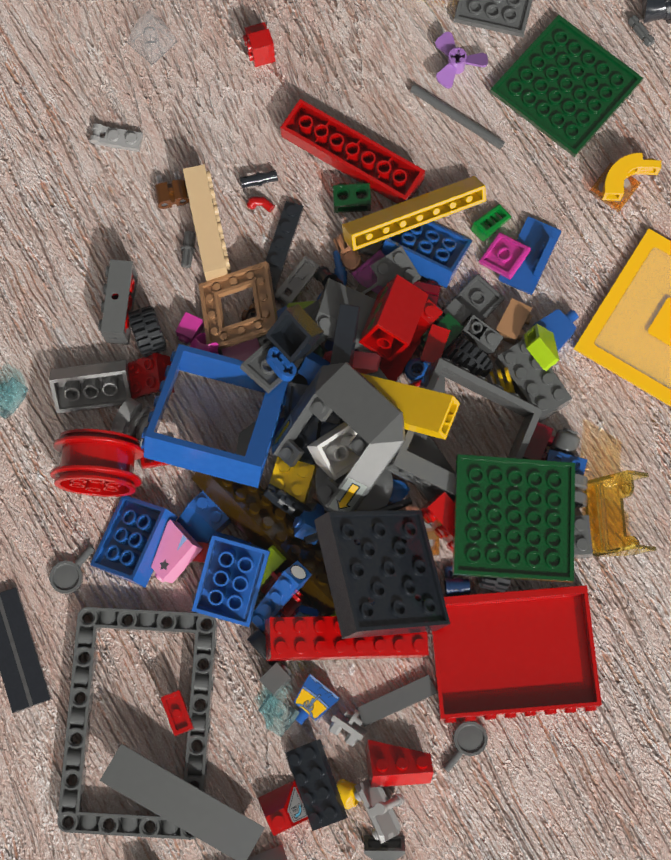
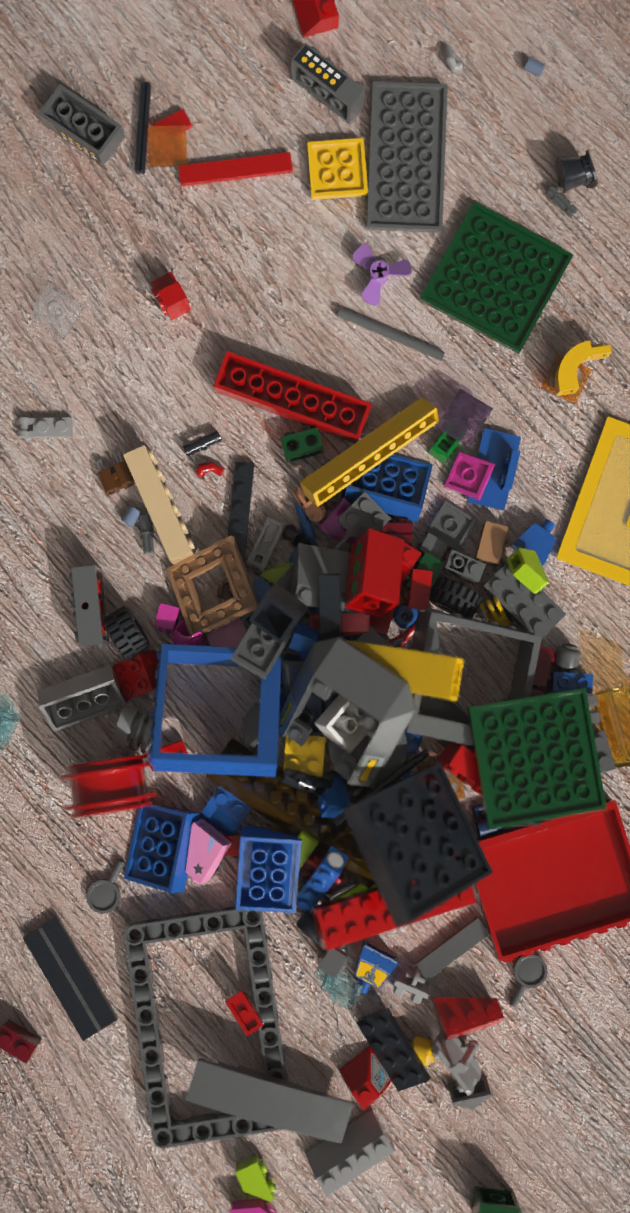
camera: 15 degrees left, 10 degrees up
blue beam [266,347,297,382] -> none
blue tile [293,605,319,617] -> none
none -> sand blue hinge [121,506,141,527]
none -> clear purple brick [436,389,493,447]

